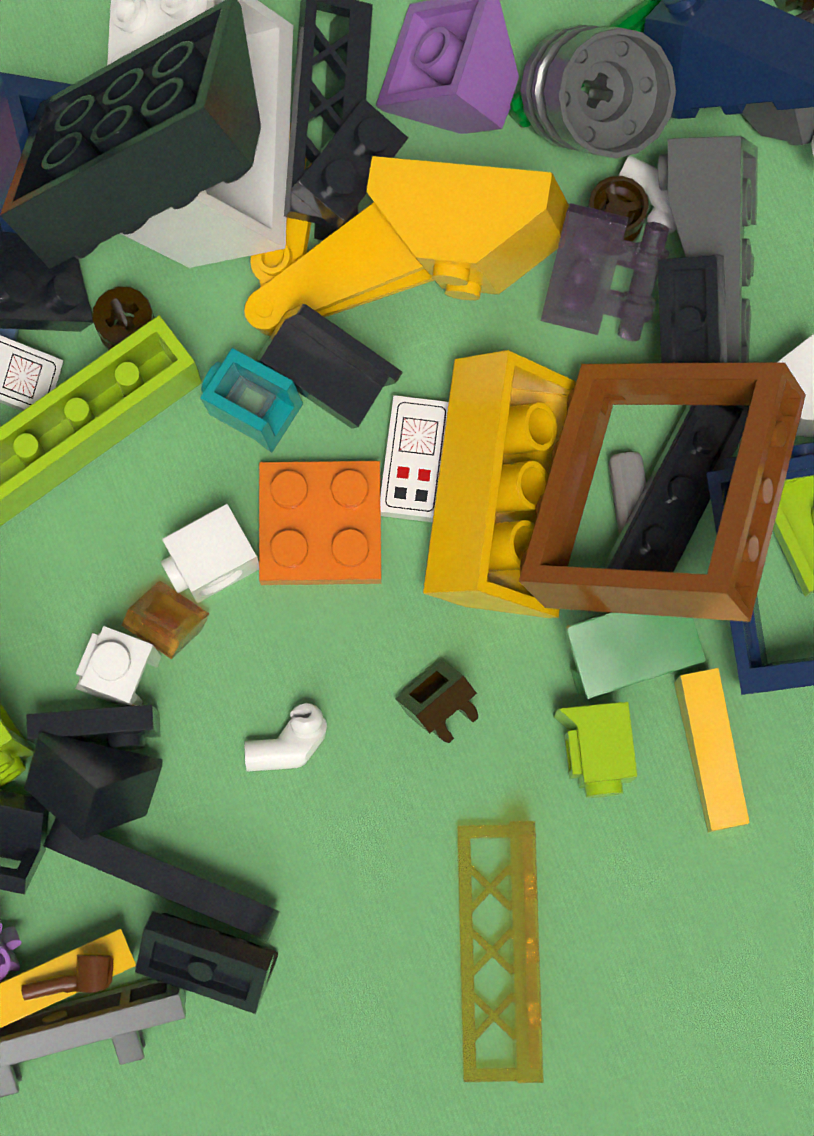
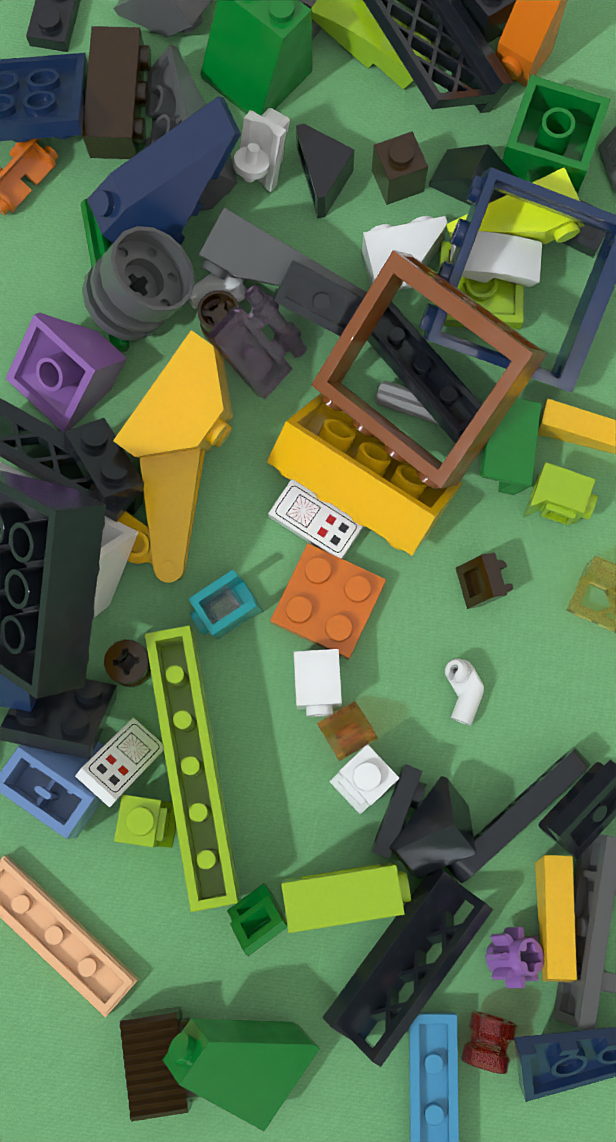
camera: 60 degrees left, 0 degrees up
reddish brown hand [21,955,113,1001] -> none
black panel [256,304,403,429] -> none

